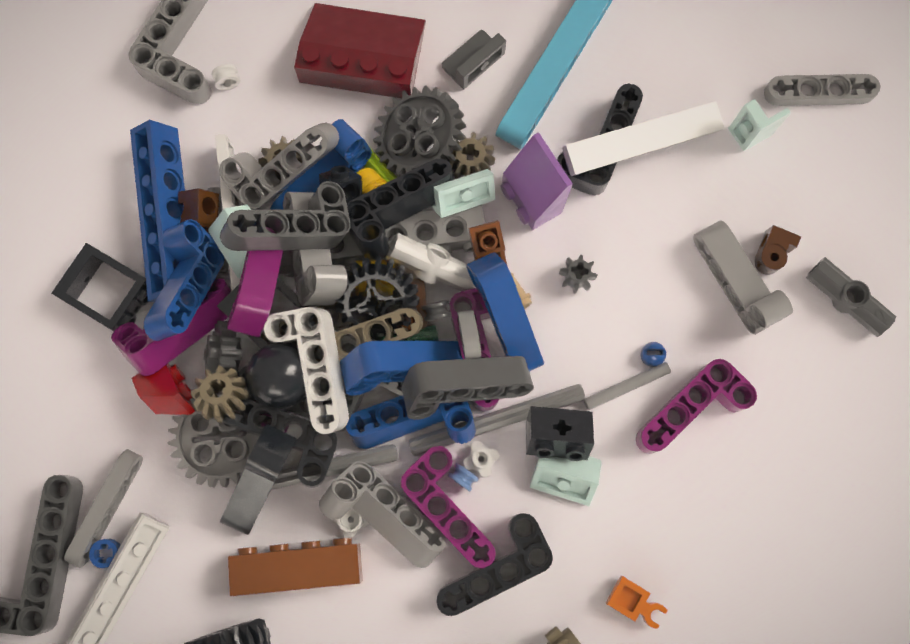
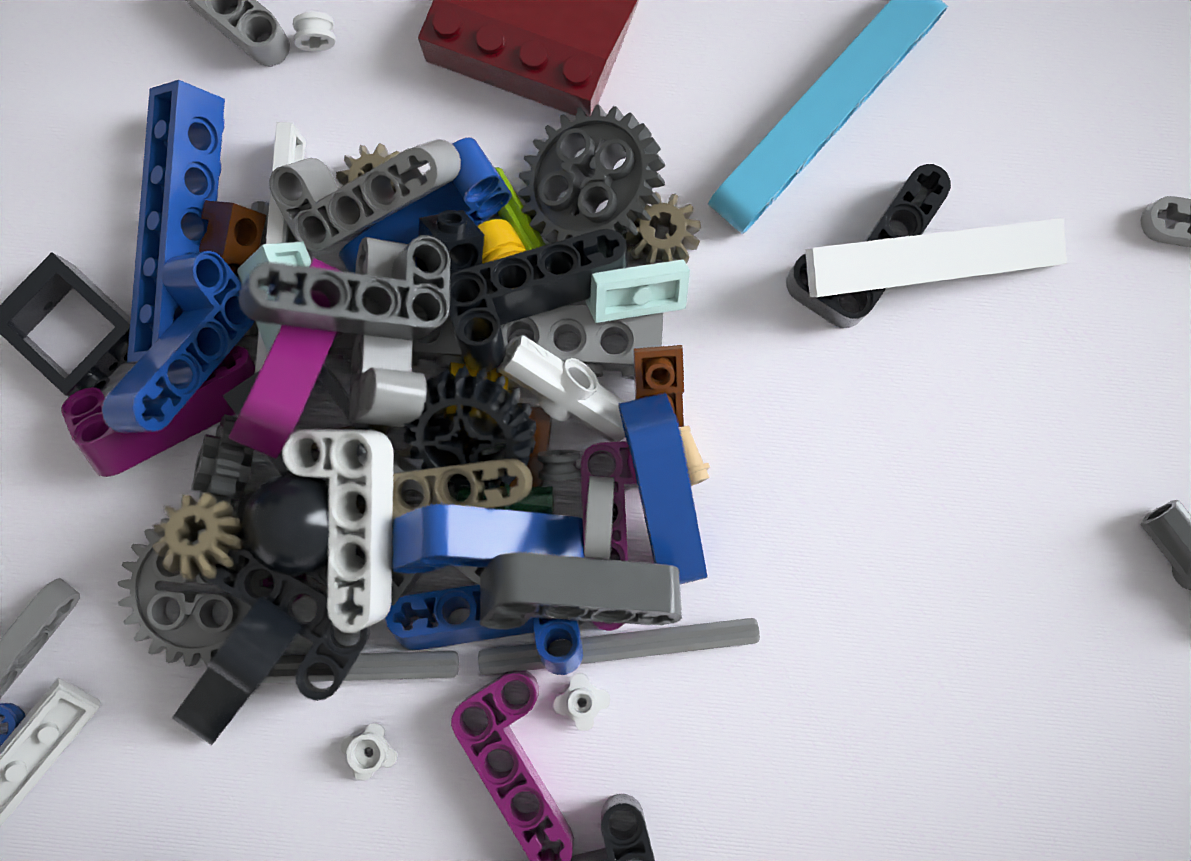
camera: 15 degrees right, 5 degrees up
red slope [131,363,195,415] -> none
dark orange brick [228,537,363,596] -> none
light grey beam [319,461,446,568] -> none
dark grey panel [442,29,507,90] -> none
medium blue bush [448,463,479,492] -> none
medium lavender slope [500,132,573,230] -> none
black brick [526,406,594,461] -> none
light aqua panel [529,456,602,506] -> none
dark grey gear [559,254,598,294] -> none
light grey bar [583,362,671,410] -> none
magenta beam [635,359,757,454] -> none
blue hinge [640,342,666,367] -> none
light grey beam [693,220,793,335] -> none
light aqua panel [728,99,791,151] -> none
reddish brown leg [754,225,802,275] -> none

